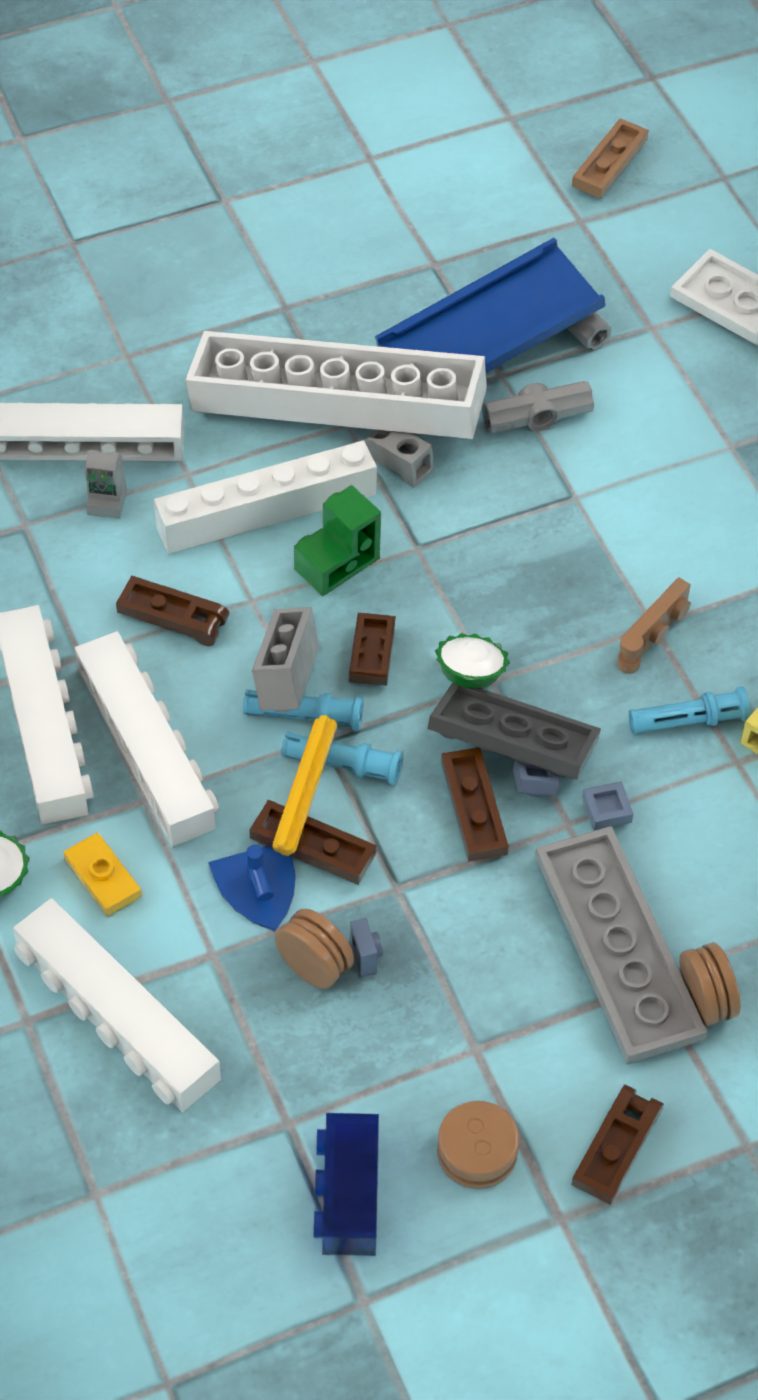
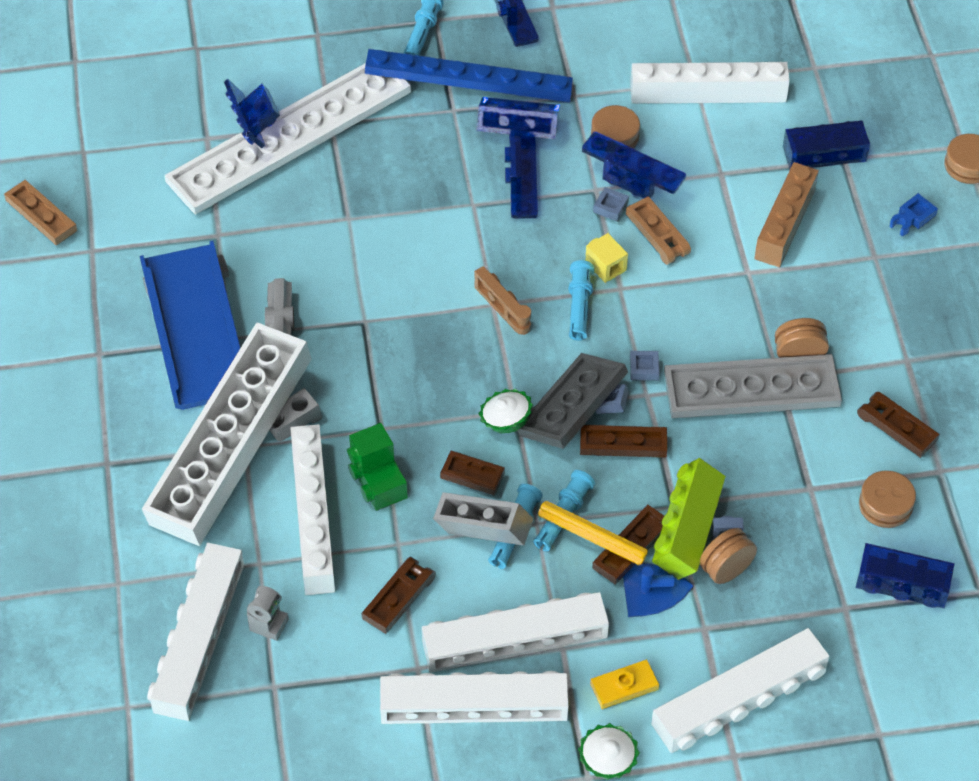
camera: 75 degrees left, 0 degrees up
none -> lime brick [652,458,726,580]

